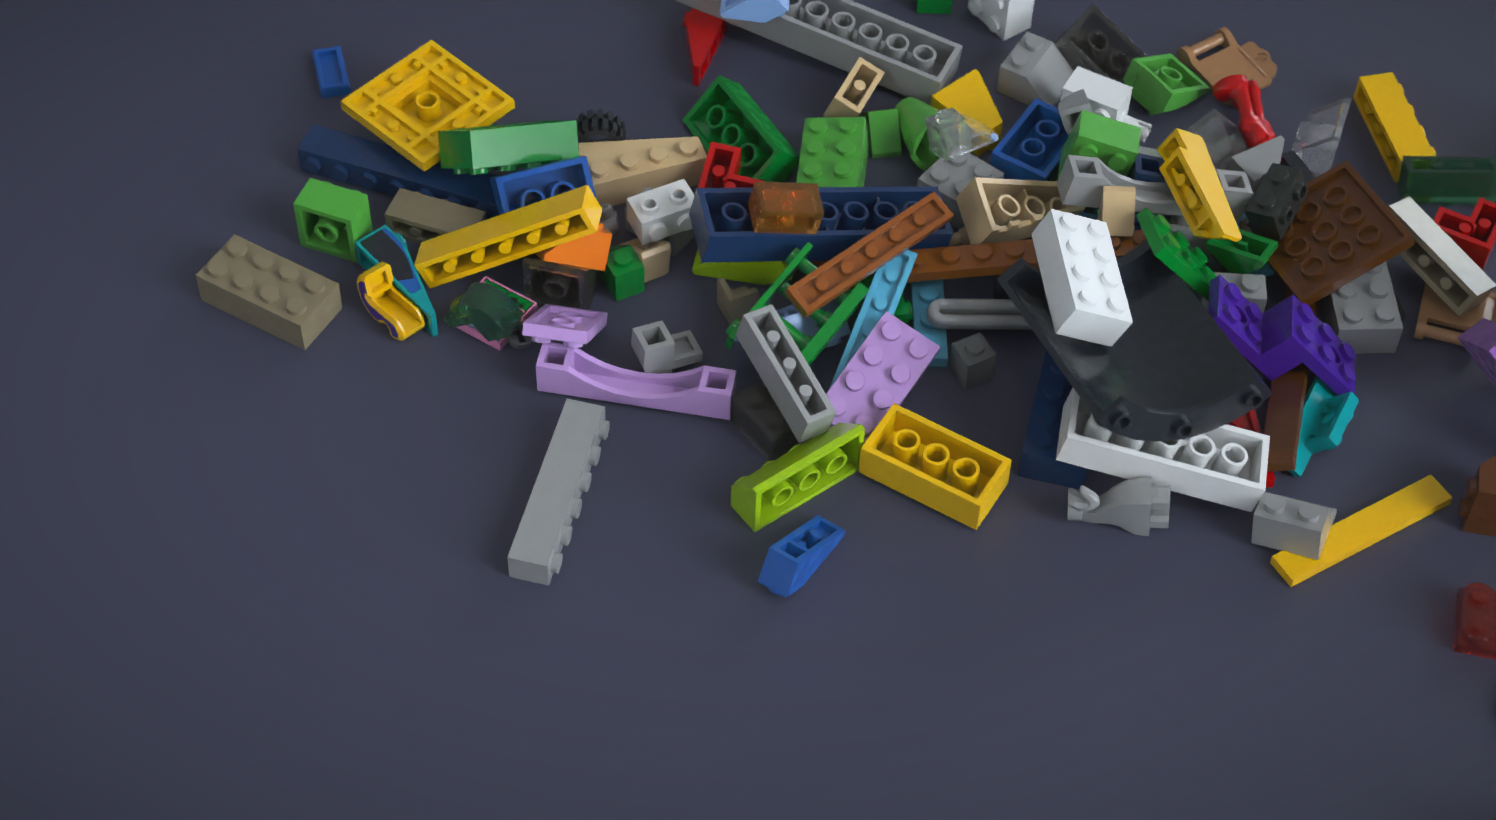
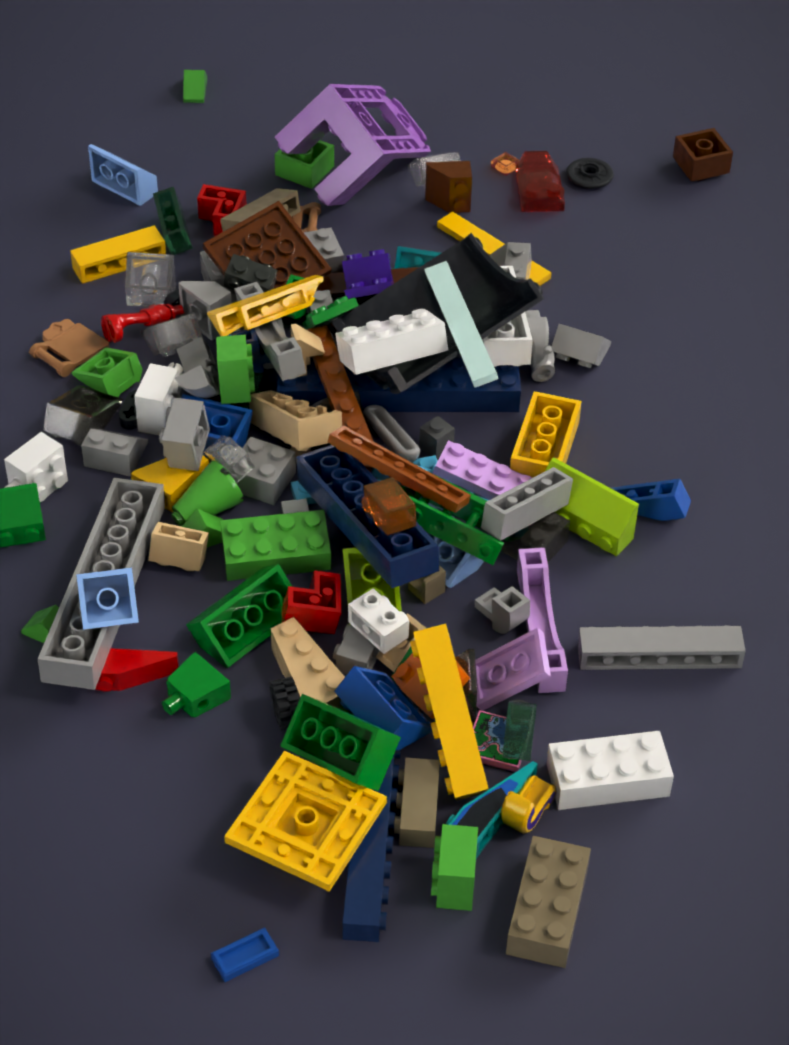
camera: 105 degrees left, 5 degrees down
none -> light grey brick [159,398,210,471]
none -> green torso [162,652,231,717]
none -> light aqua tile [424,261,498,388]
none -> white brick [547,731,674,810]
none -> light grey slope [551,324,612,368]

